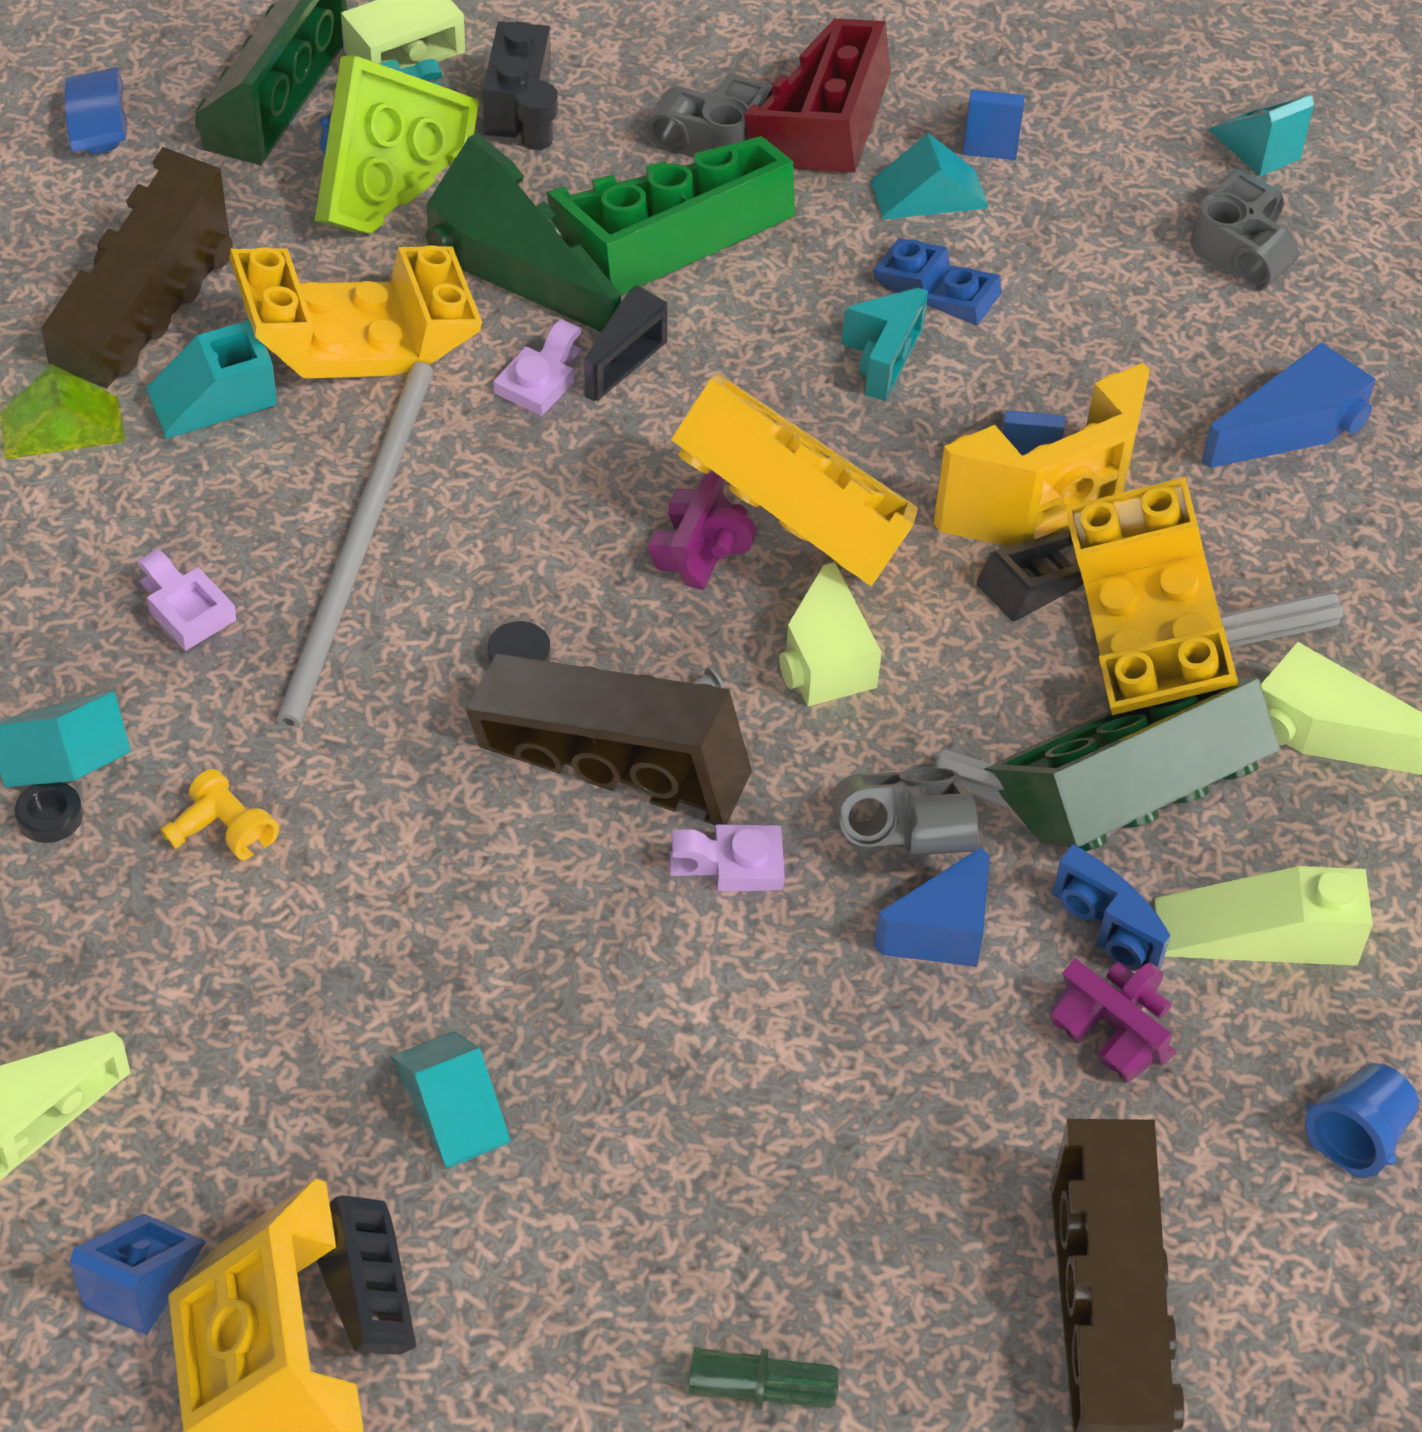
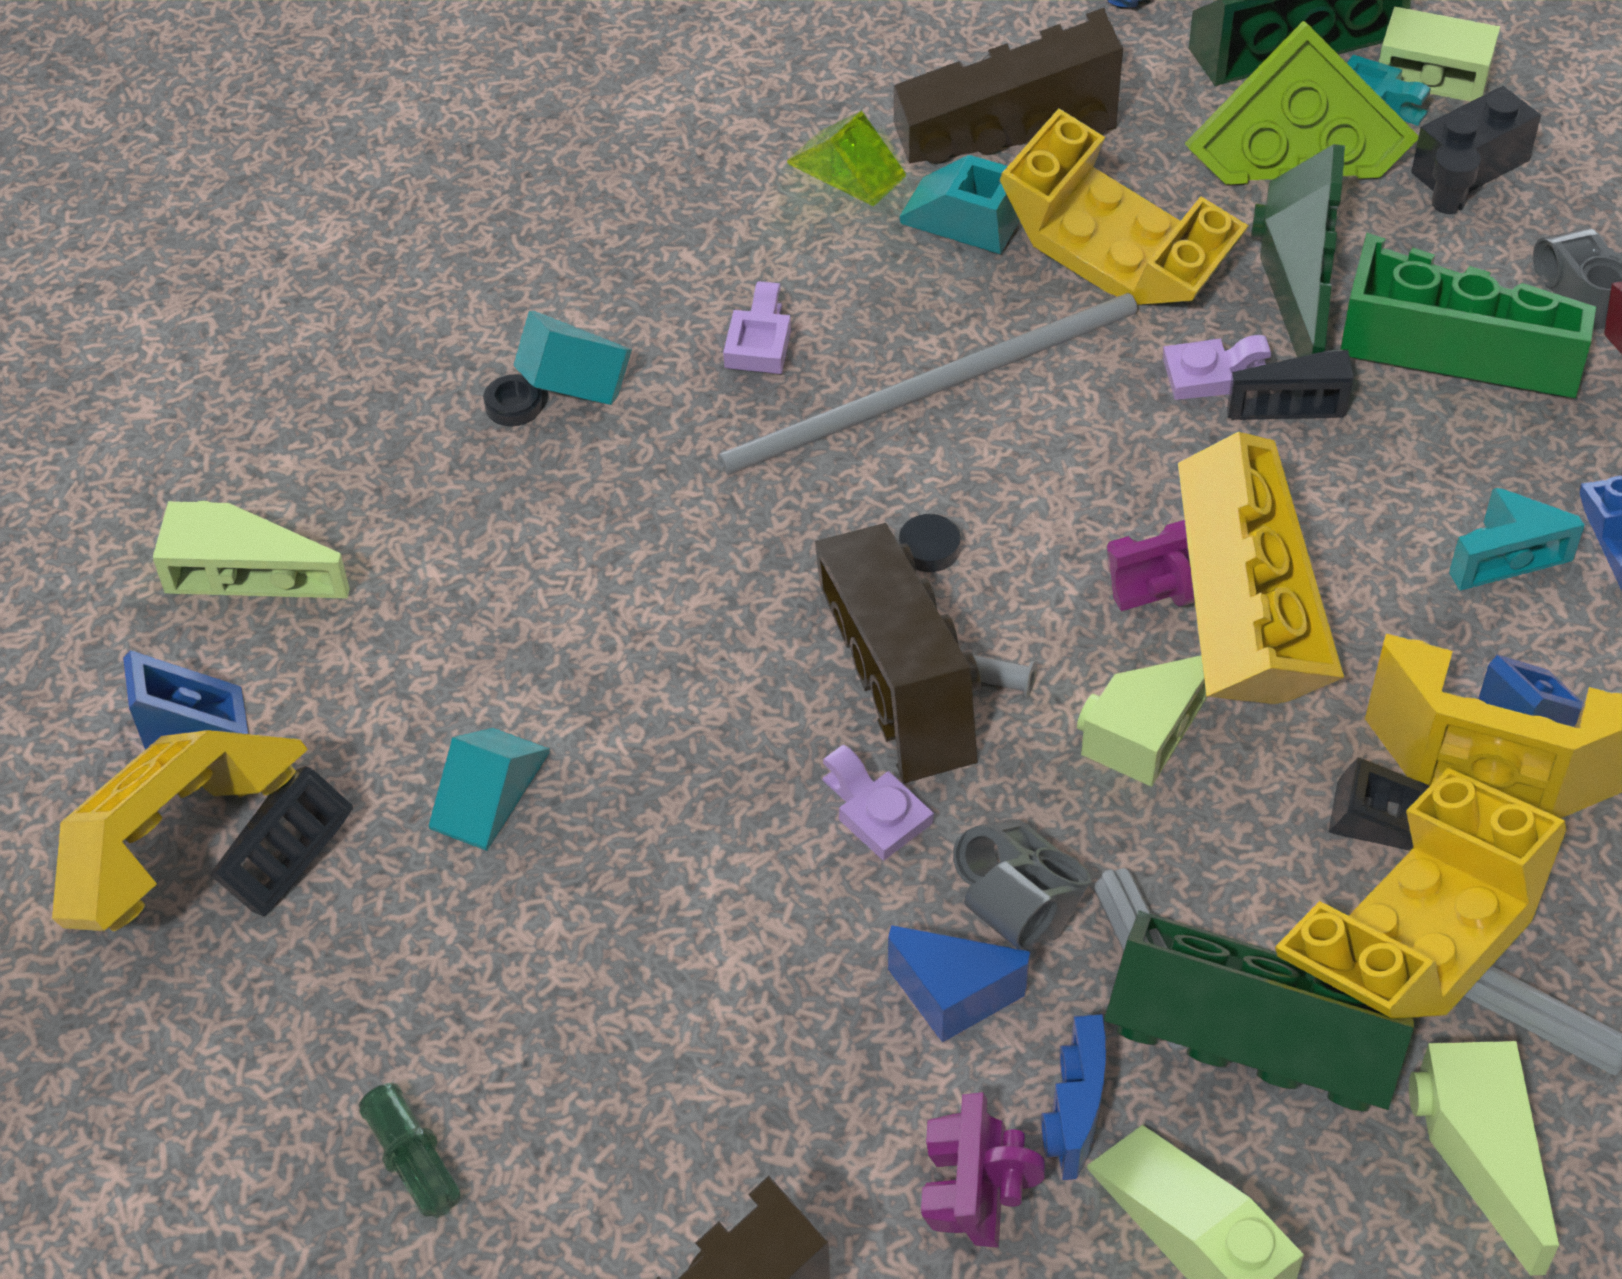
camera: 55 degrees right, 0 degrees up
yellow piece [159,769,279,861] -> none

